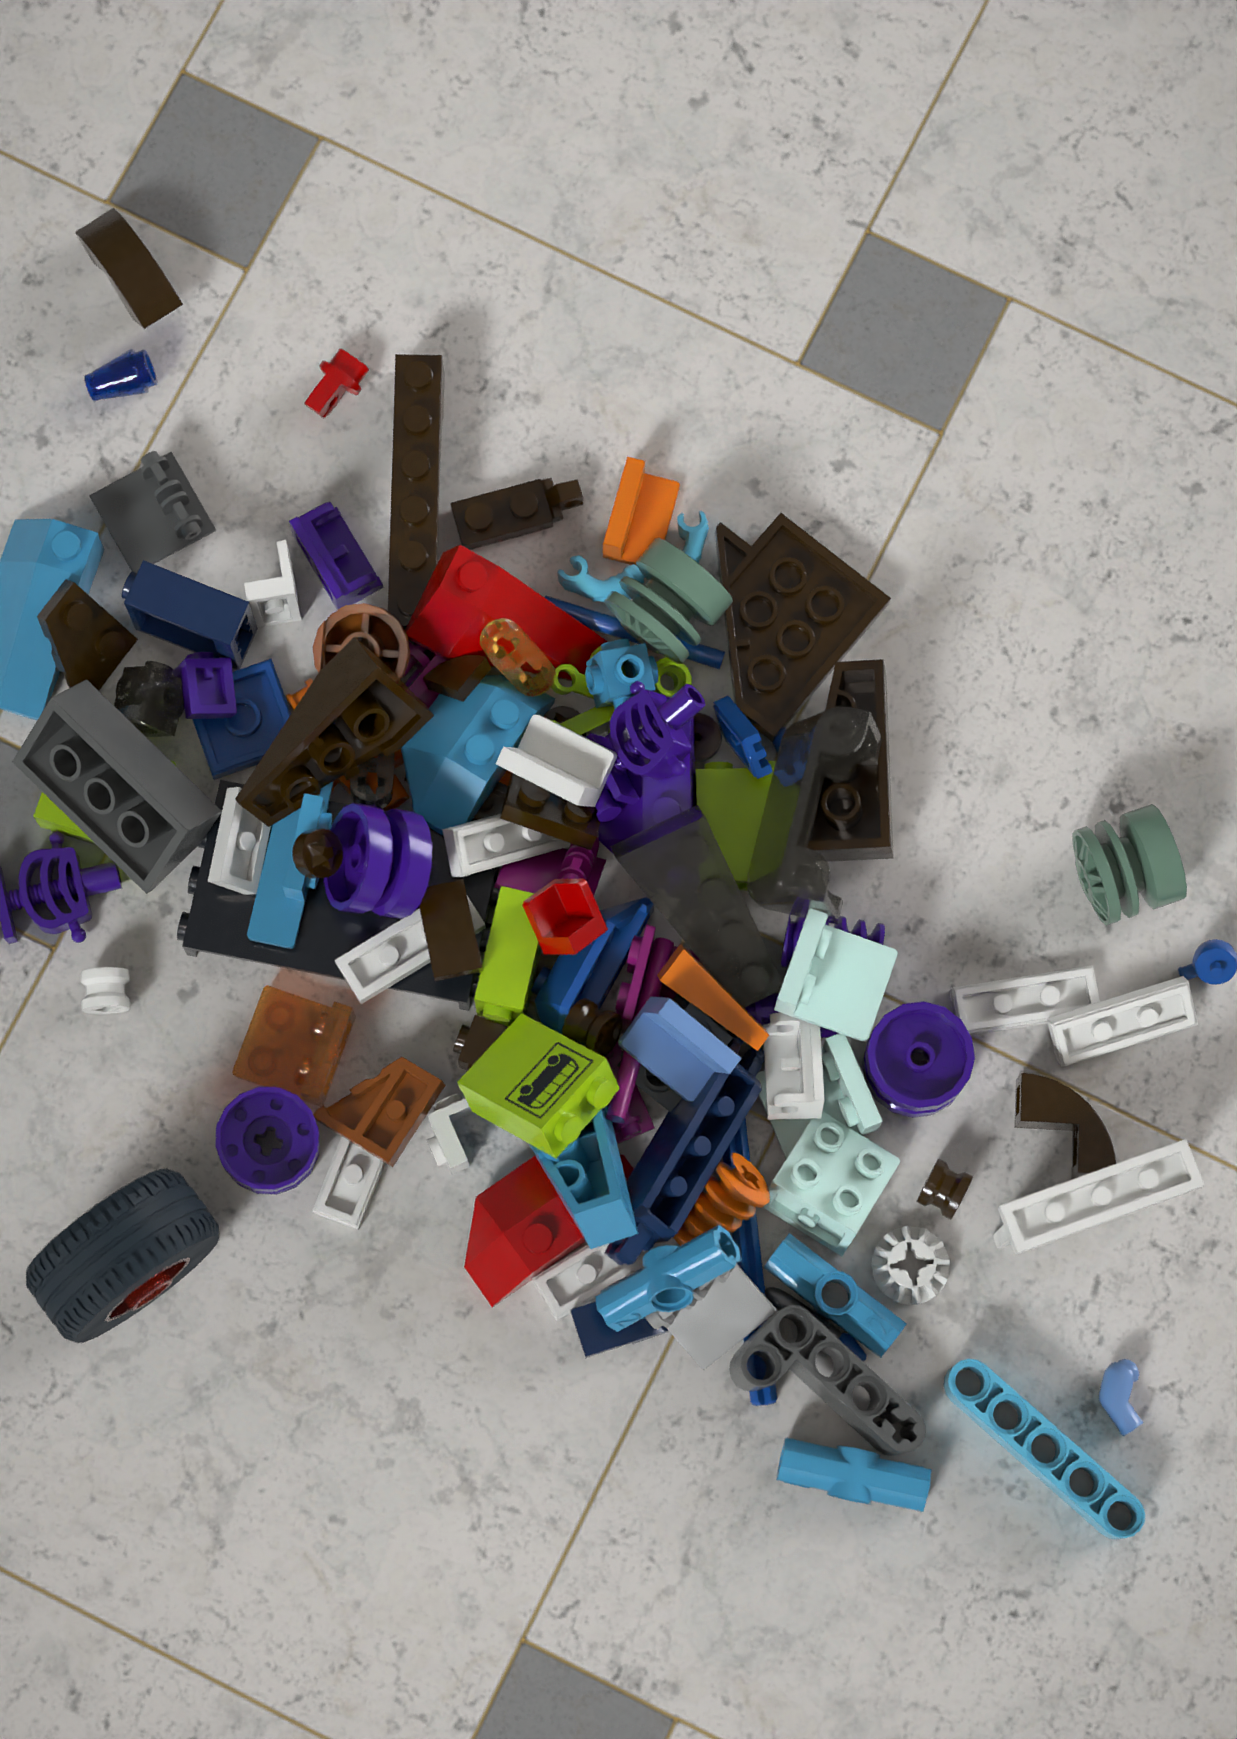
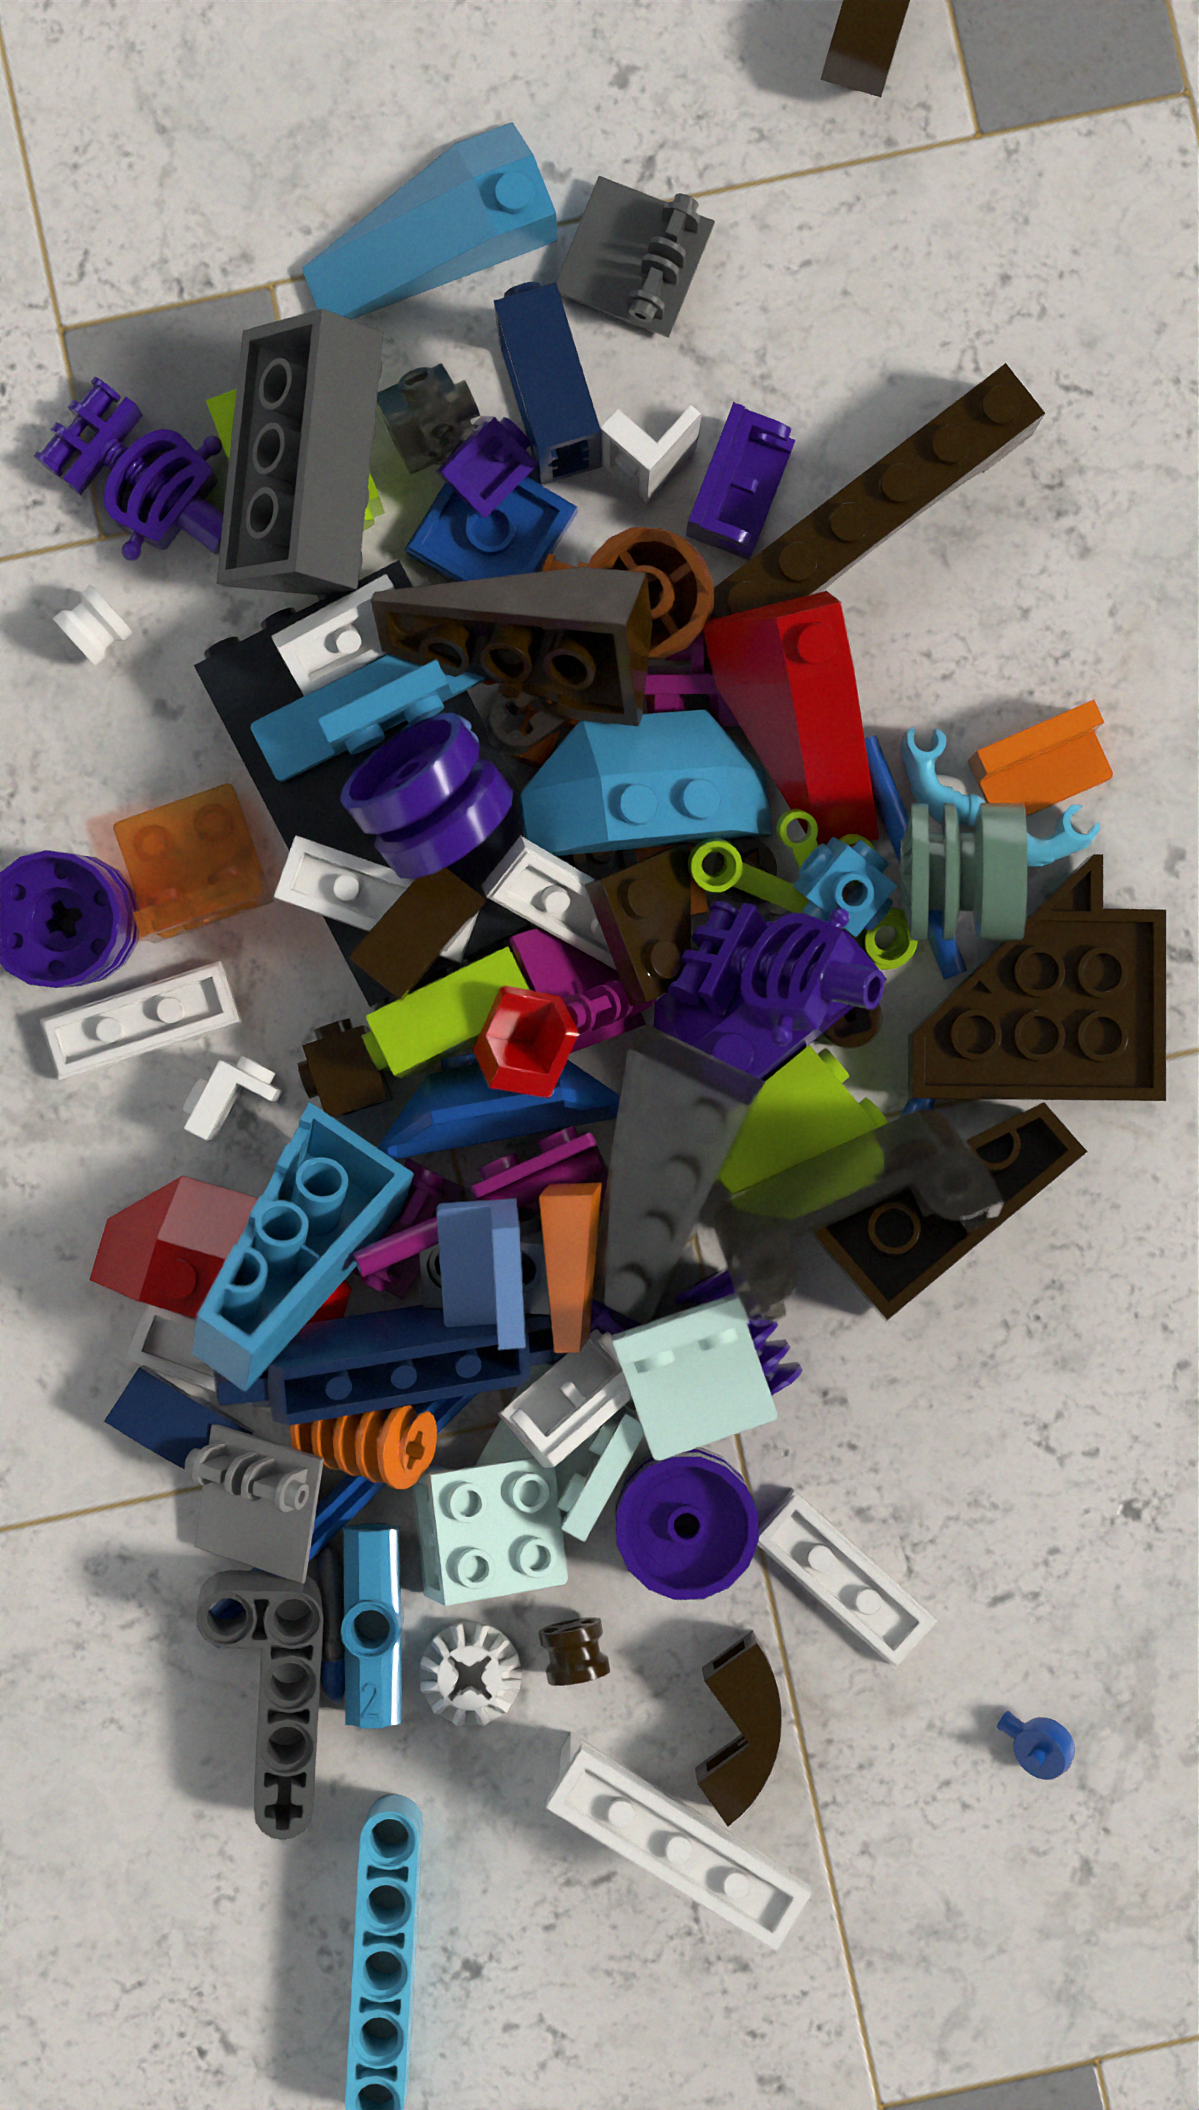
camera: 55 degrees right, 10 degrees up
dark brown wing [37,579,138,691] -> none
clear blue cone [84,349,158,402] -> none
dark brown tile [293,829,343,879] -> none
red piece [304,349,369,418] -> none
dark orange wing [313,1057,446,1167] -> none
dark brown tile [423,655,491,702] -> none
dark brown hinge [450,478,583,550] -> none
lime brick [457,1013,620,1159] -> none
clear yellow beam [480,618,556,697] -> none
white panel [496,715,617,807] -> none
dark brown wheel [562,998,622,1057] -> none
dark azure piece [595,1225,741,1332] -> none
blue tile [713,695,773,779] -> none
dark azure piece [776,1438,932,1512] -> none
white tile [1047,976,1198,1067] -> none
sand green wheel [1072,804,1187,926] -> none
medium blue arm [1099,1359,1143,1436] -> none

